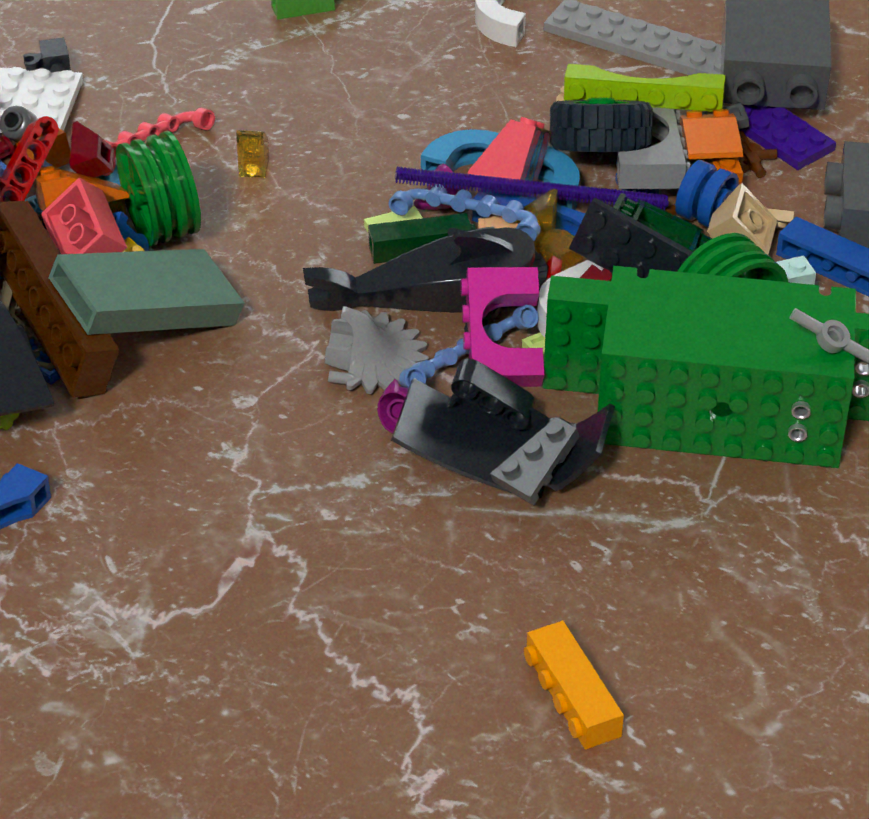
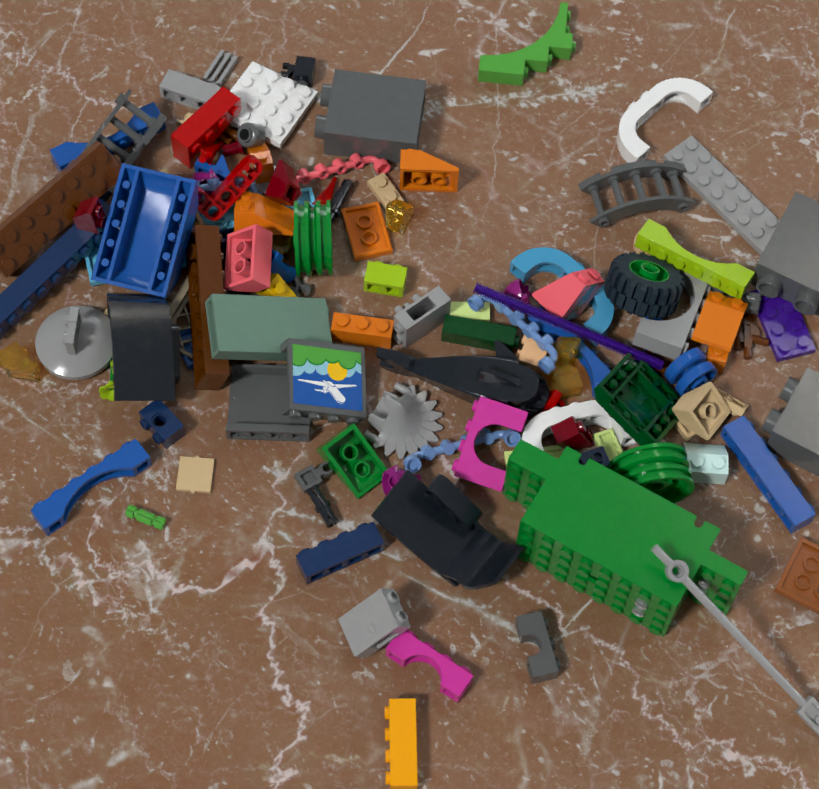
camera: 20 degrees right, 20 degrees up
wing [490,417,580,506] -> none
black plate [569,198,693,278] -> none
none -> bright green axle [125,505,166,530]
none -> dark blue brick [139,401,186,449]
none -> tan piece [176,456,215,494]
none -> dark grey panel [226,362,311,442]
none -> panel [281,338,367,425]
none -> dark grey plate [294,462,333,494]
none -> dark blue brick [296,522,384,585]
none -> black pin [307,486,339,528]
none -> dark grey brick [314,69,426,164]
none -> green slope [316,423,388,499]
none -> orange brick [331,312,394,349]
none -> light grey piece [338,588,411,657]
none -> orange tile [341,201,393,262]
none -> lime brick [364,261,407,298]
none -> tan plate [367,172,404,213]
none -> dark pink arch [385,630,473,703]
none -> light grey piece [393,285,451,349]
none -> orange slope [399,149,459,192]
none -> dark grey arch [515,611,561,684]
none -> dark grey fence [578,160,696,228]

